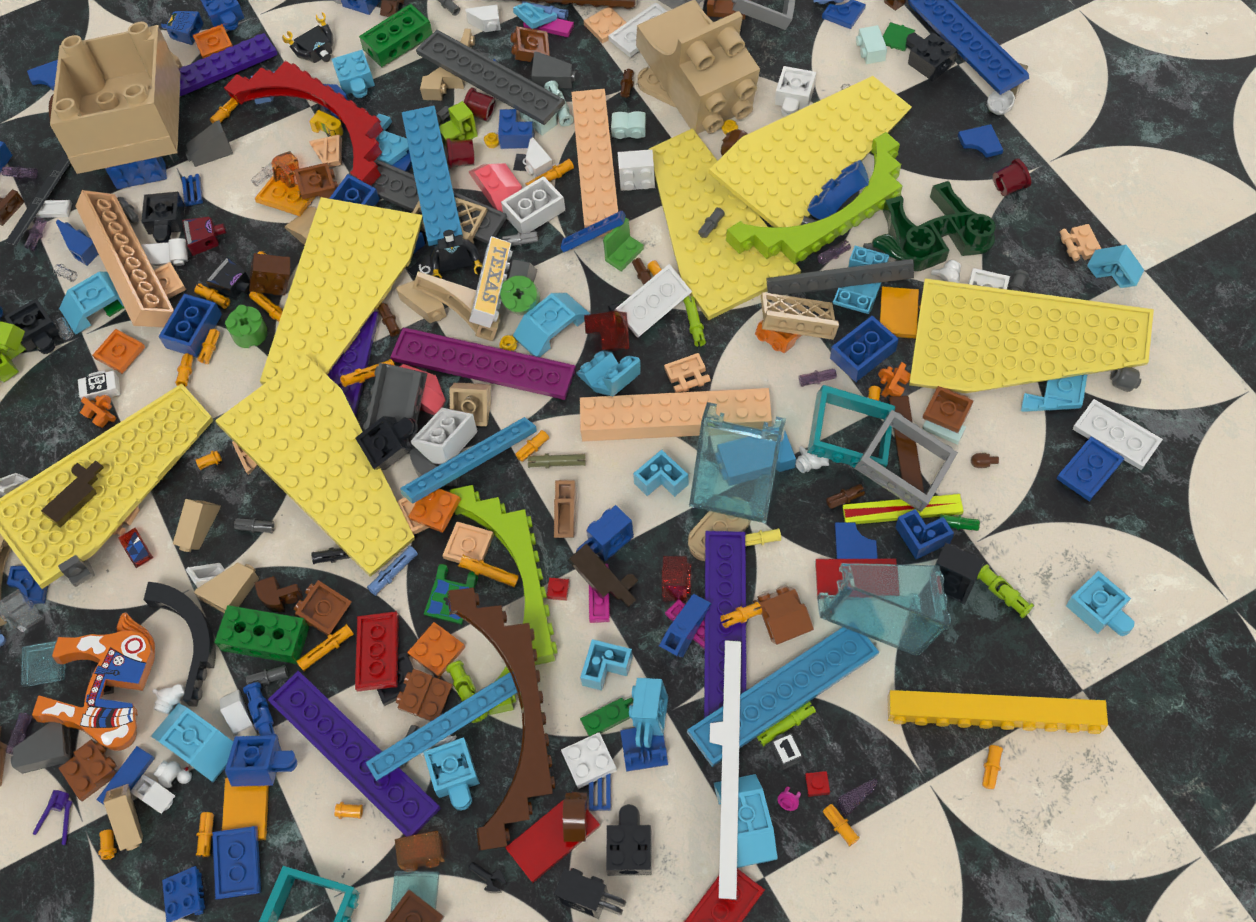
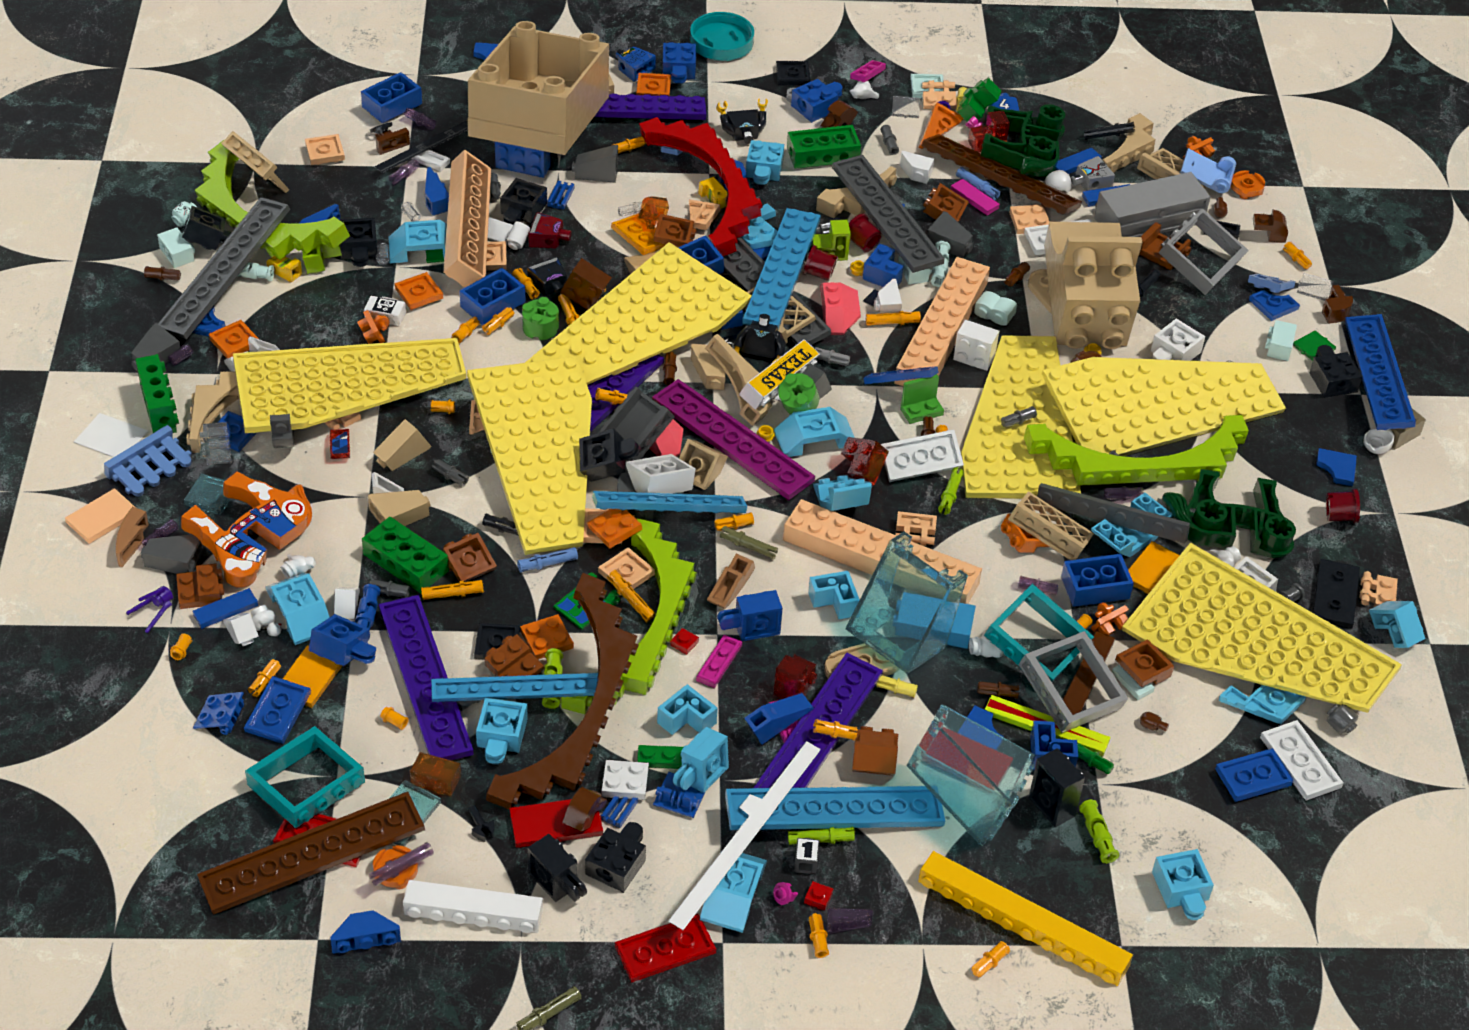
camera: 20 degrees right, 15 degrees down
dark brown piece [41,461,104,528] -> none
tan slope [103,784,143,851] -> none
black arch [143,582,216,707] -> none
reddish brown brick [254,576,303,612] -> none
red tile [355,611,399,692] -> none
white brick [501,176,565,234] -> none
medium azure wing [513,2,557,29] -> none
dark brown piece [568,544,638,607] -> none
blue brick [807,160,869,220] -> none
none -> black plate [1313,559,1360,629]

